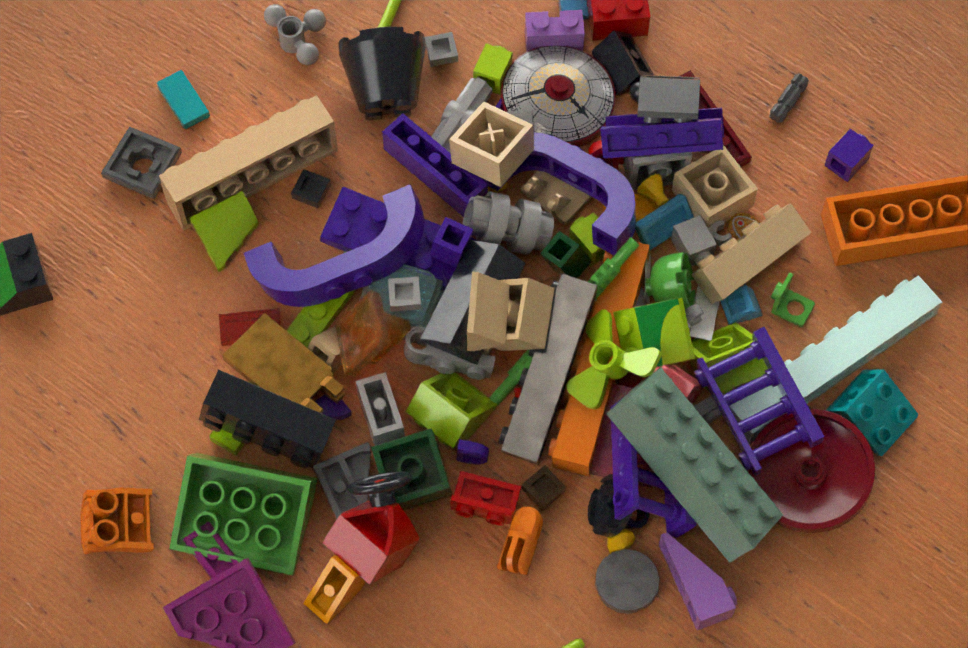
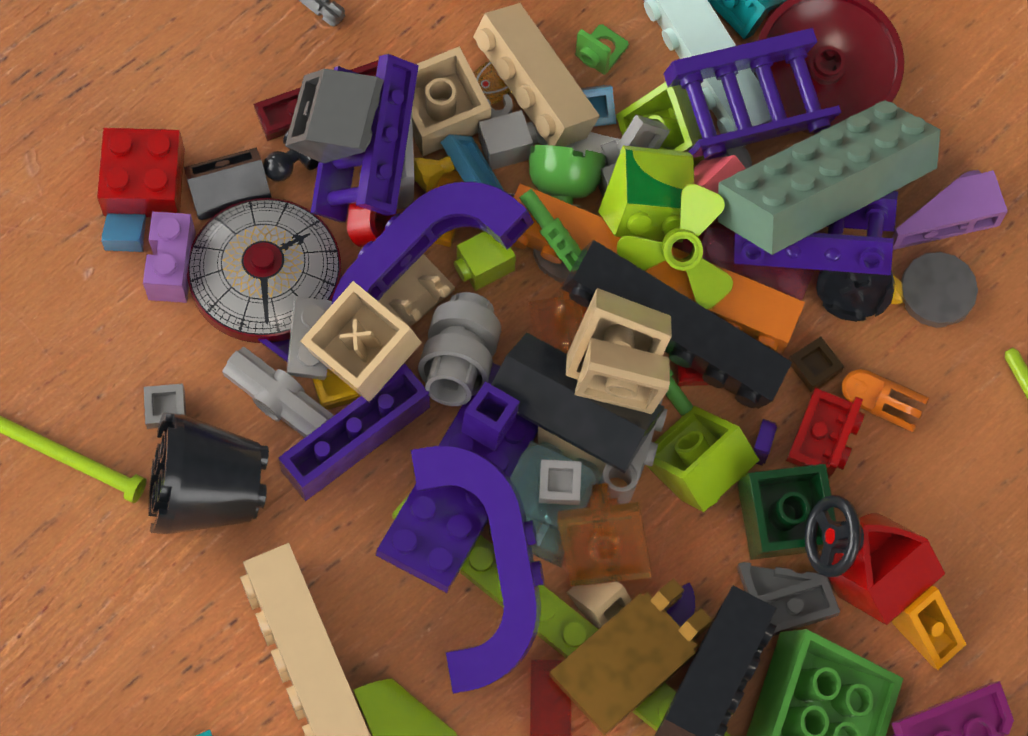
camera: 85 degrees left, 5 degrees up
light grey piece [264,4,326,65] -> none
black plate [291,169,331,209] -> none
light grey brick [356,372,405,446] -> none
lime brick [473,43,513,95] -> none
dark green brick [540,231,592,279] -> none
none -> light grey plate [616,115,670,151]

